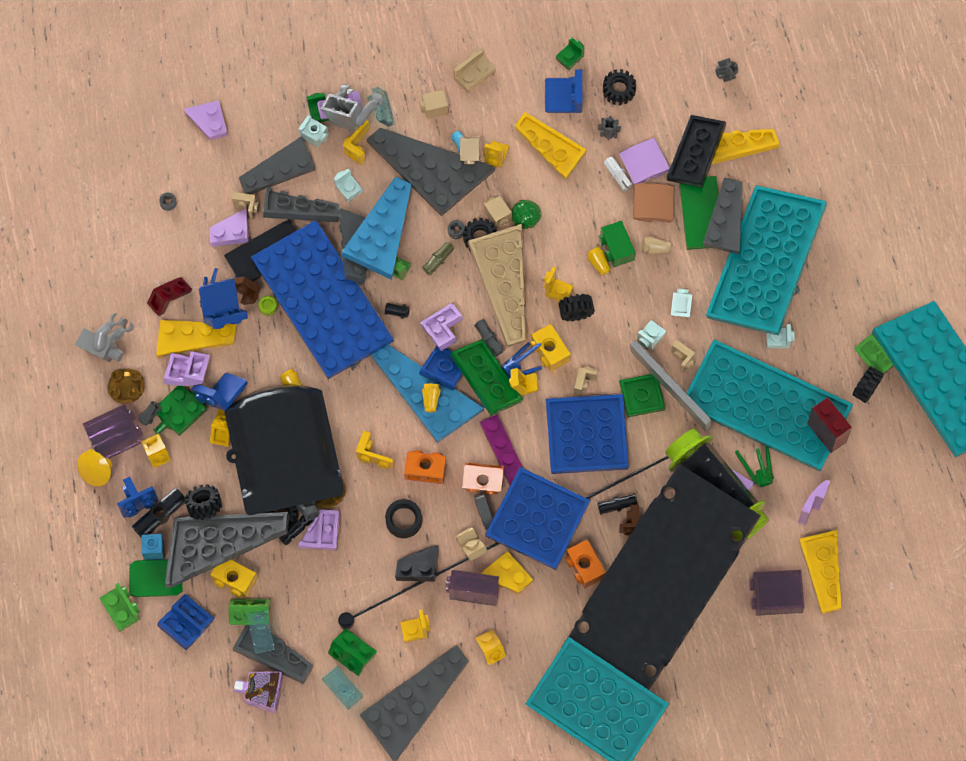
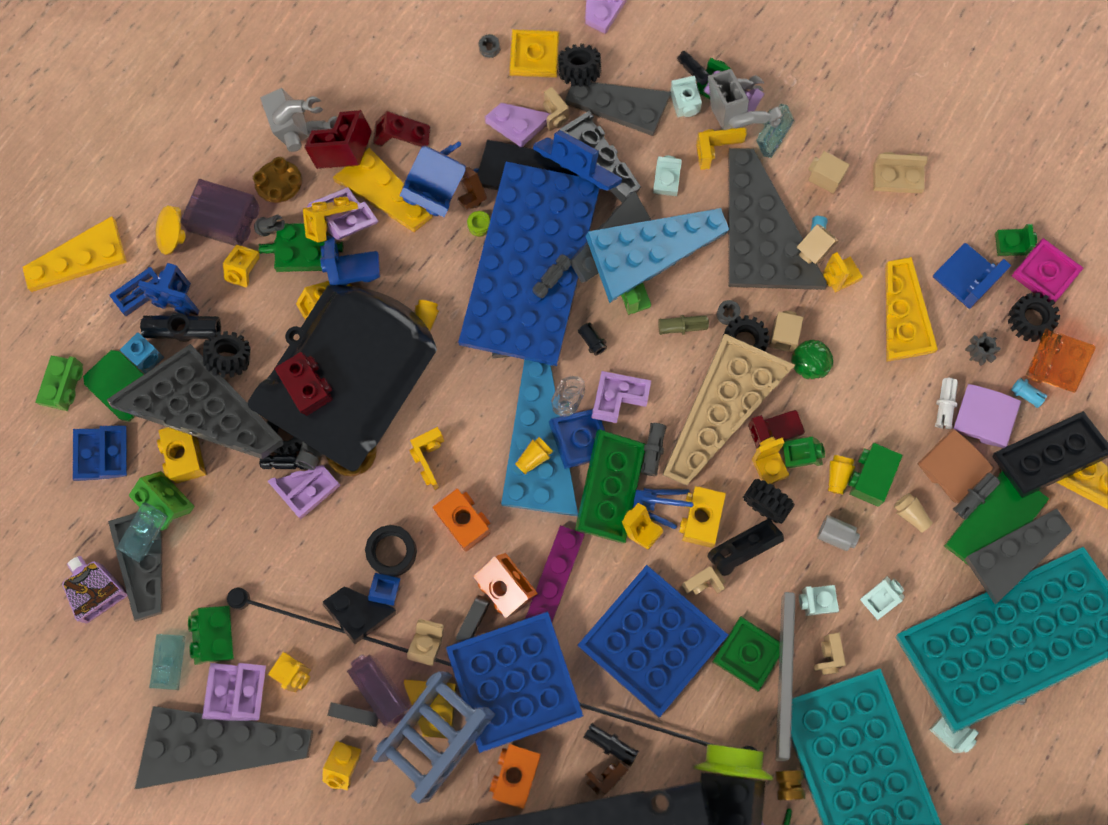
camera: 45 degrees right, 5 degrees up
none -> yellow wing [22,216,127,292]
none -> blue tile [109,267,158,316]
none -> lavender slope [202,663,266,721]
none -> dark red brick [274,352,333,416]
none -> yellow bracket [303,197,358,242]
none -> dark red brick [304,110,372,169]
none -> dark grey beam [327,702,380,727]
none -> blue tile [368,573,401,606]
none -> sand blue fence [372,671,496,804]
none -> yellow plate [509,29,559,77]
none -> dark grey axle [532,254,571,299]
none -> blue bracket [533,130,622,191]
none -> clear plate [551,376,585,417]
none -> black tyre [558,44,601,87]
none -> black axle [677,51,710,85]
none -> black plate [708,518,784,576]
none -> dark red bracket [748,410,805,449]
none -> pearl gold wheel [775,770,806,800]
none -> green bracket [783,436,825,468]
none -> light grey brick [817,515,860,551]
none -> dark grey axle [953,473,1000,520]
none -> dark pink plate [1011,238,1083,303]
none -> medium azure pin [1011,378,1047,408]
none -> clear orange bracket [1026,328,1096,393]

